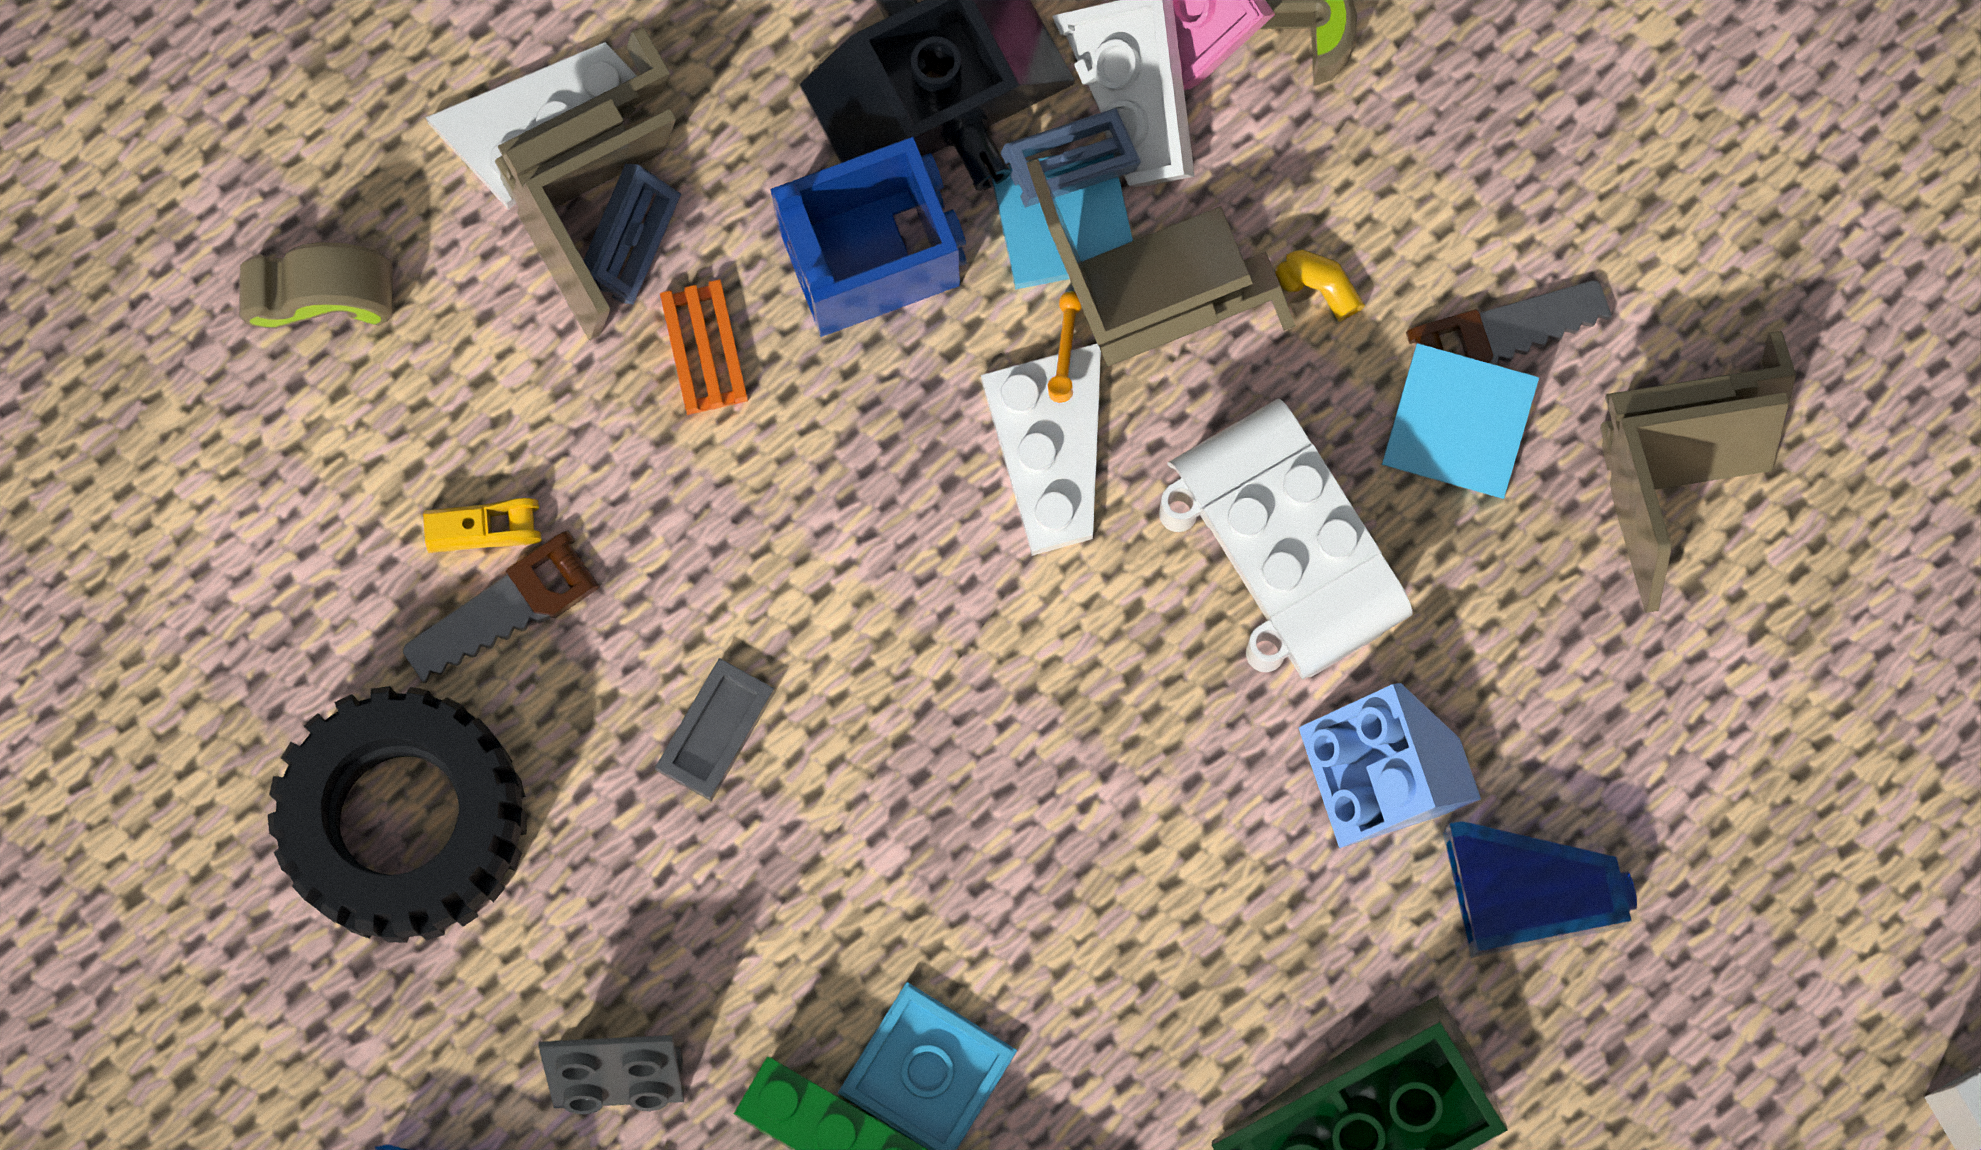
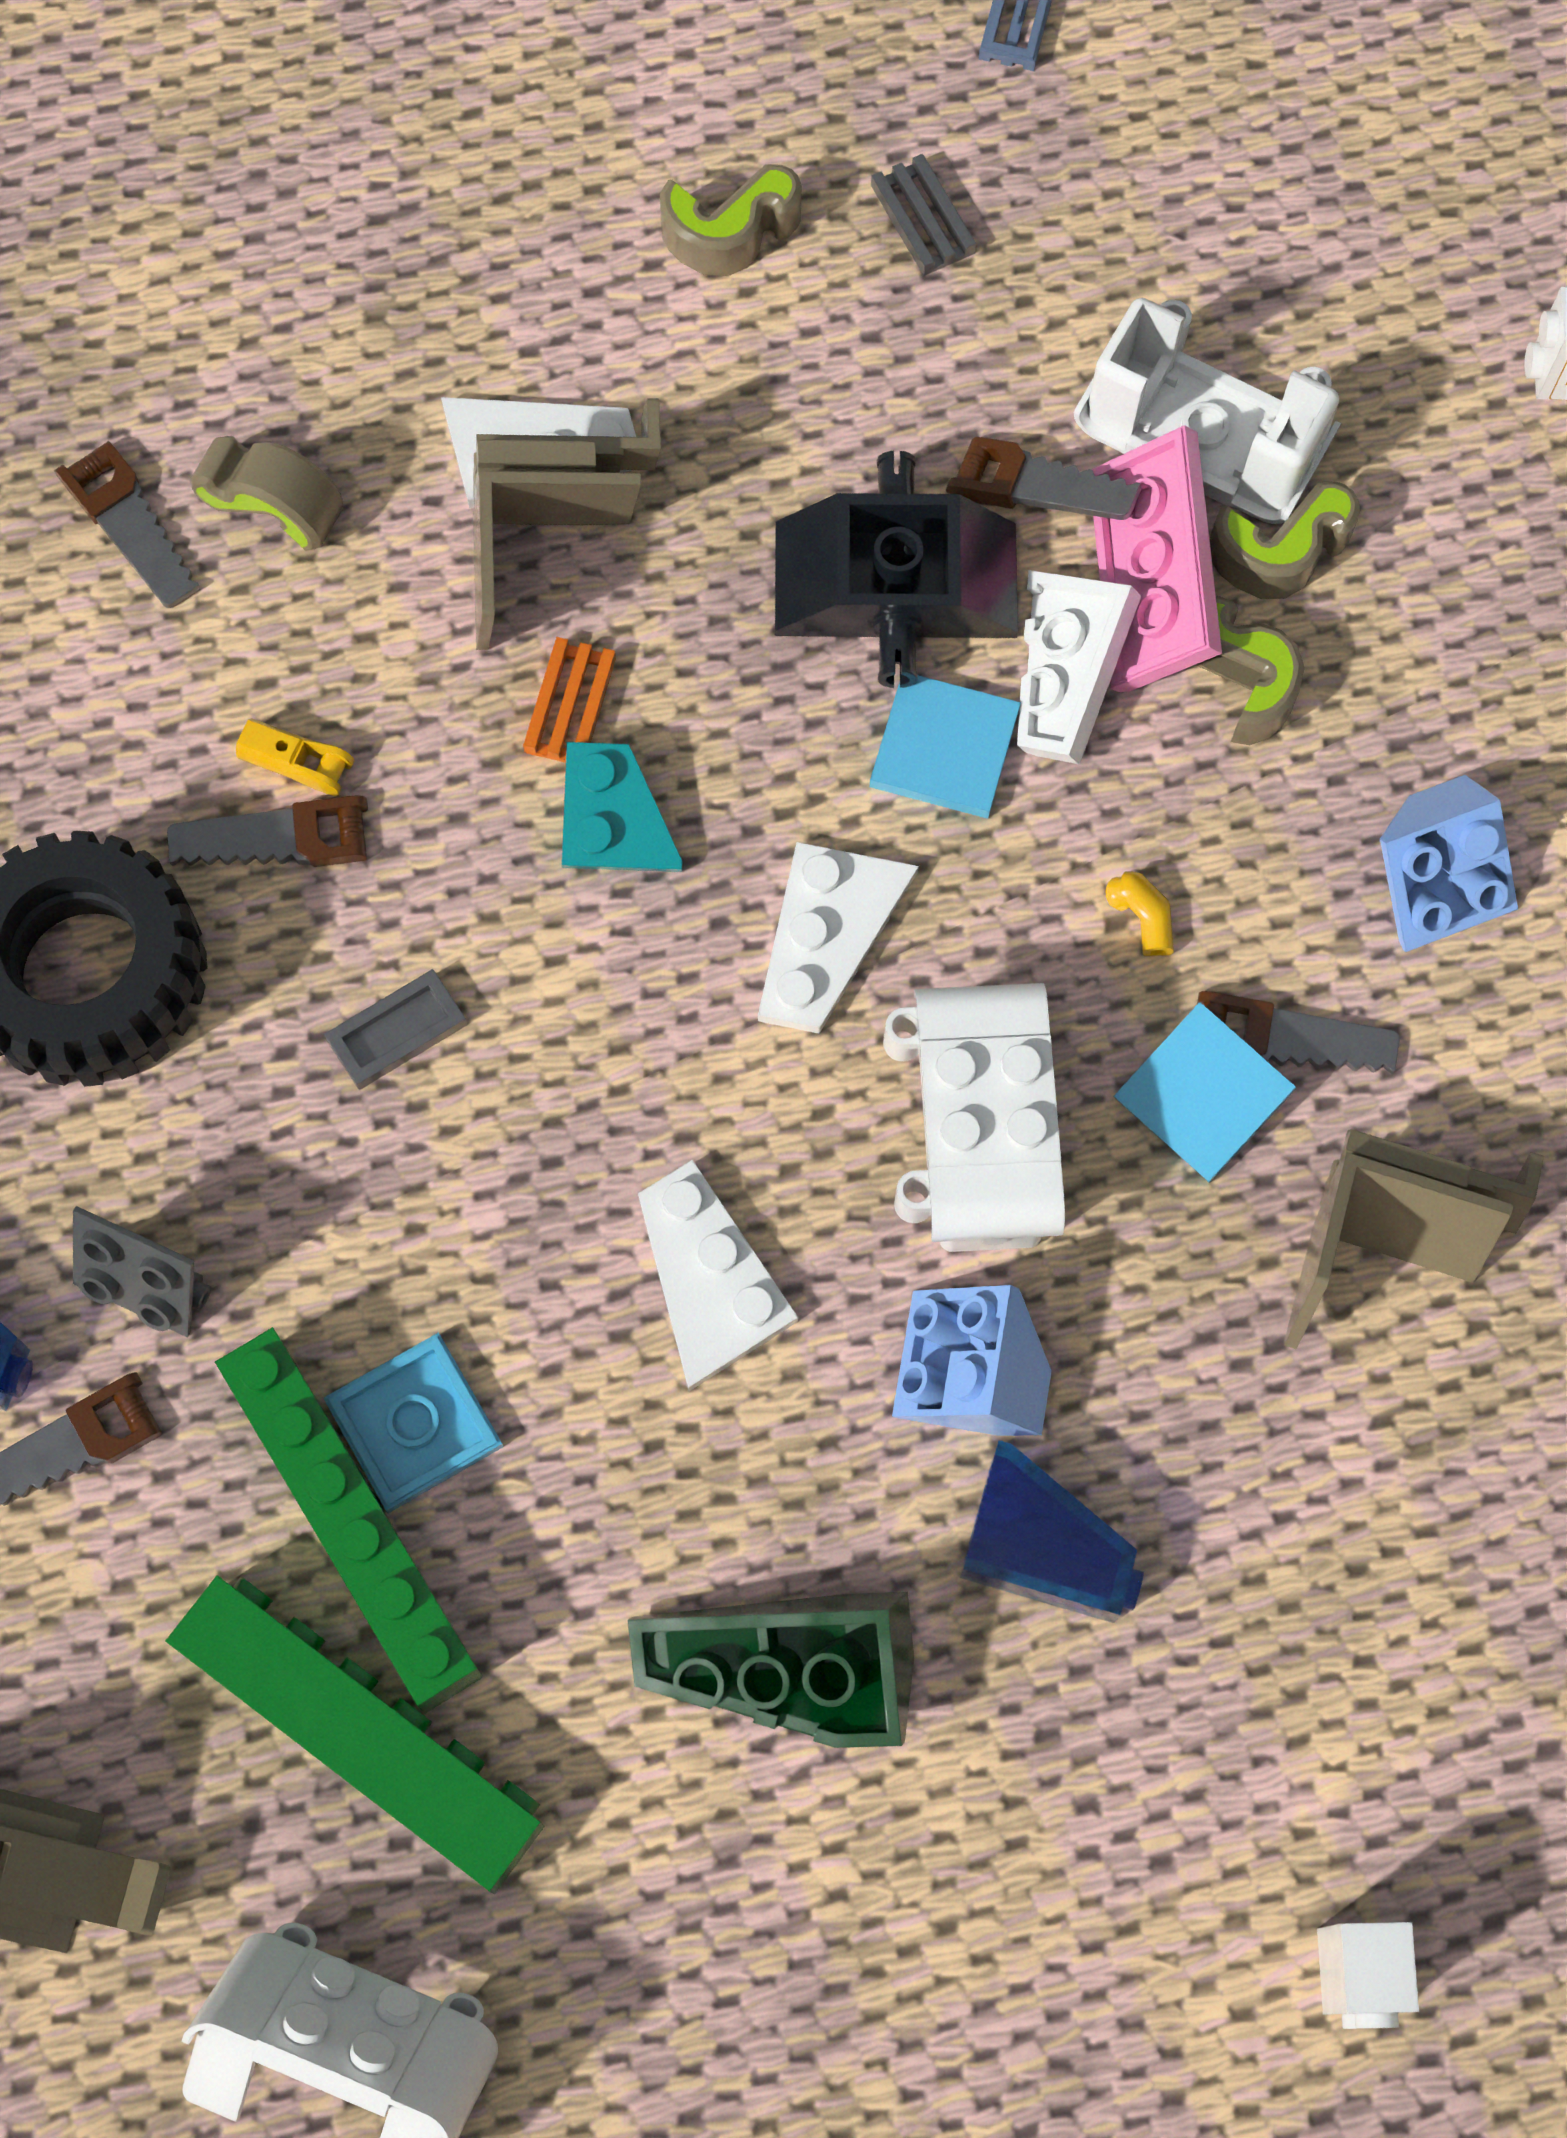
camera: 25 degrees right, 5 degrees down
sand blue tile [583,164,681,304] -> none
blue container [770,137,967,337] -> none
sand blue tile [1001,108,1141,208] -> none
dark tan piece [1026,158,1295,367] -> none
light orange hinge [1047,291,1082,403] -> none
none -> flat silver piece [54,441,200,608]
none -> teal wing [562,742,683,872]
none -> white wing [638,1160,798,1391]
none -> light blue slope [1380,775,1518,952]

